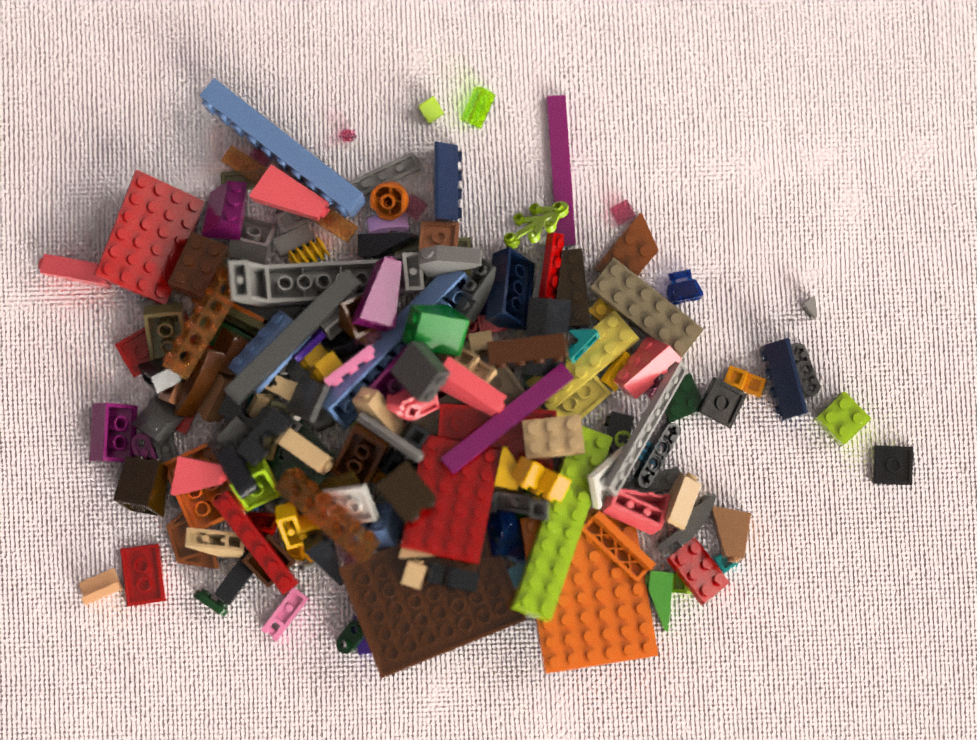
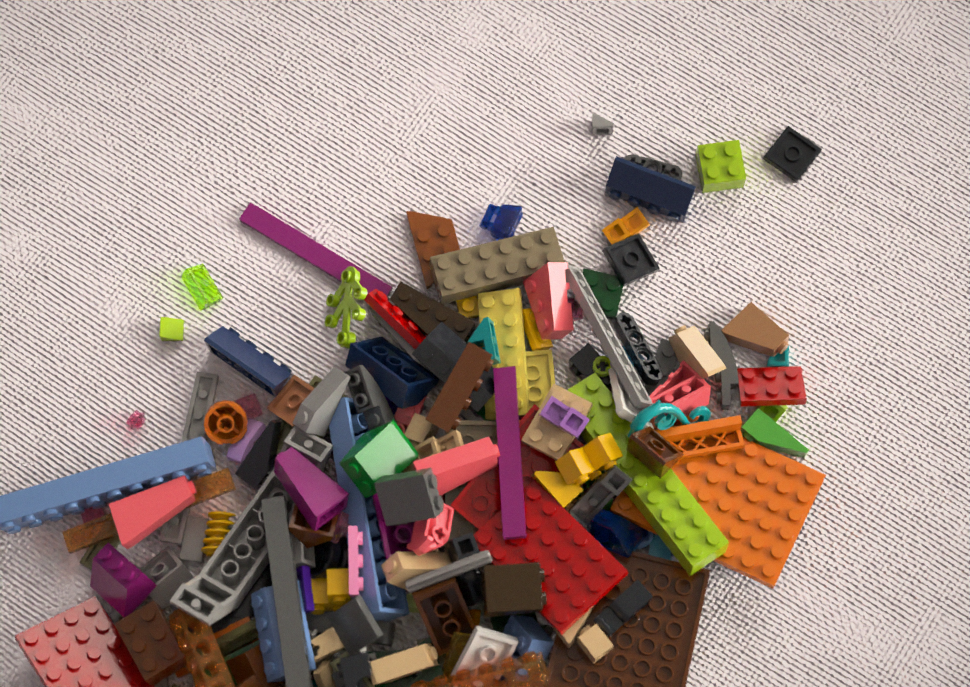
camera: 50 degrees left, 10 degrees down
clear pink plate [610,199,636,226] -> none
none -> medium lavender slope [539,396,590,438]
none -> teal plant [627,400,711,437]
none -> reddish brown slope [627,426,684,479]

